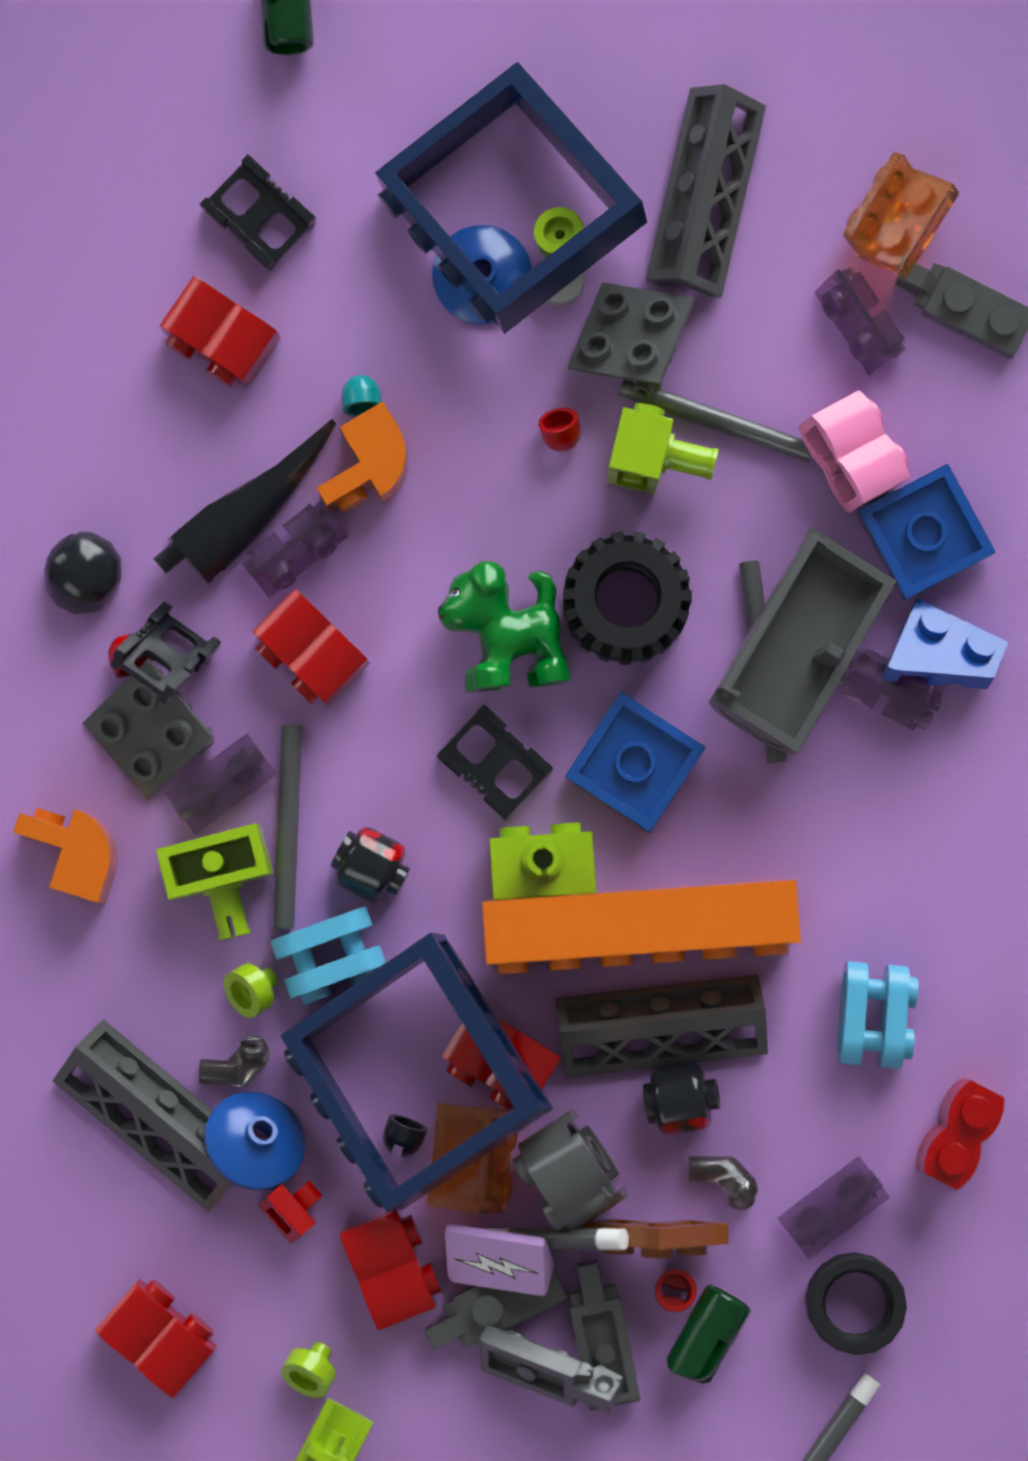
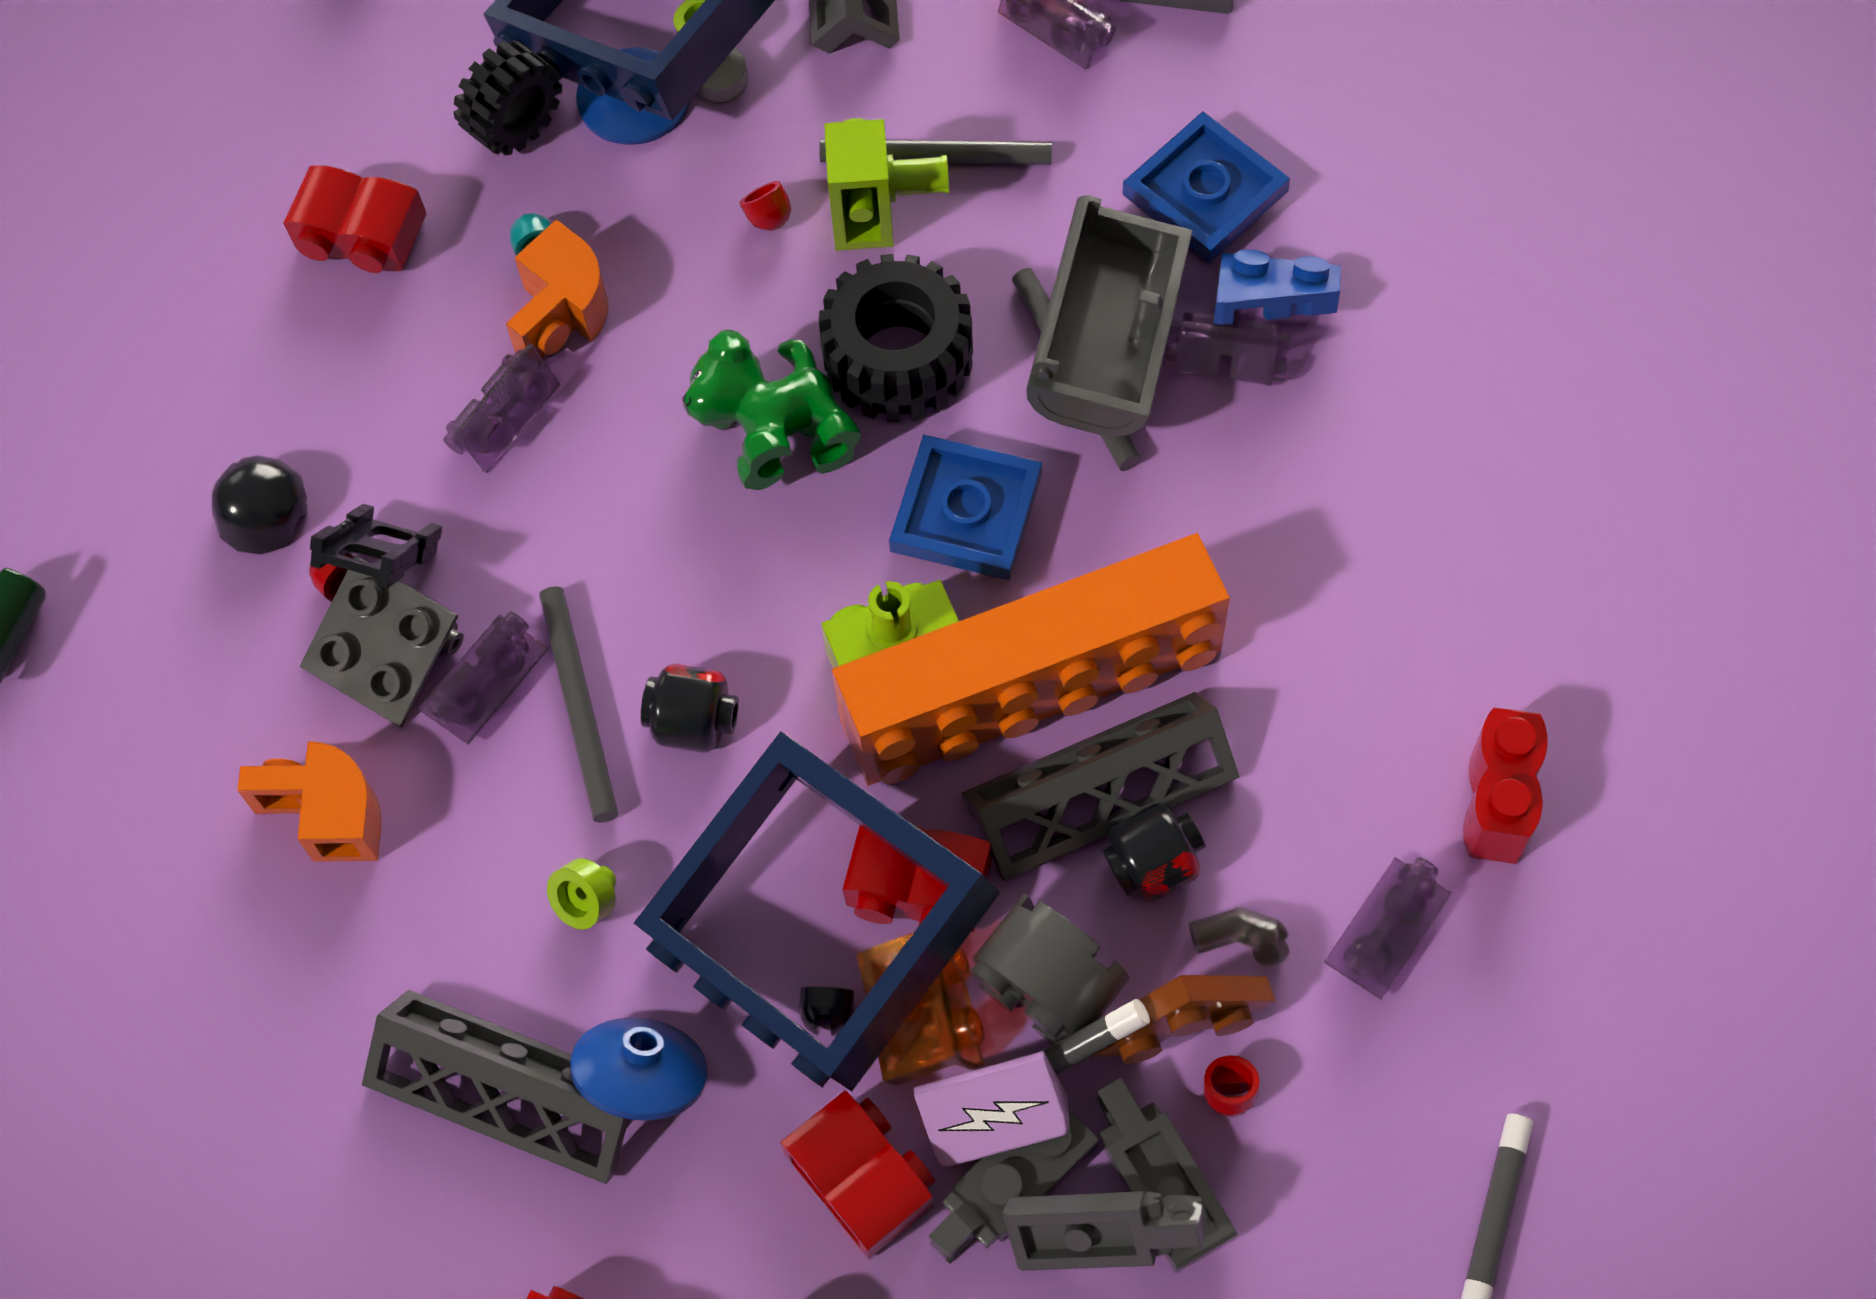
camera: 15 degrees left, 20 degrees down
black piece [153,419,336,584] -> none
lime brick [156,823,274,941] -> none
clear smoke arm [199,1035,270,1086] -> none
black piece [200,154,316,271] -> none
red brick [252,588,370,706] -> none
red tile [257,1180,323,1244] -> none
medium azure brick [270,906,386,1005] -> none
black piece [436,705,553,820] -> none
dark grey hinge [568,282,694,398] -> none
dark green arm [667,1284,751,1384] -> none
bright pink brick [798,390,910,513] -> none
black tyre [805,1252,907,1355] -> none
medium azure brick [837,961,918,1069] -> none
none -> black tyre [453,40,562,156]

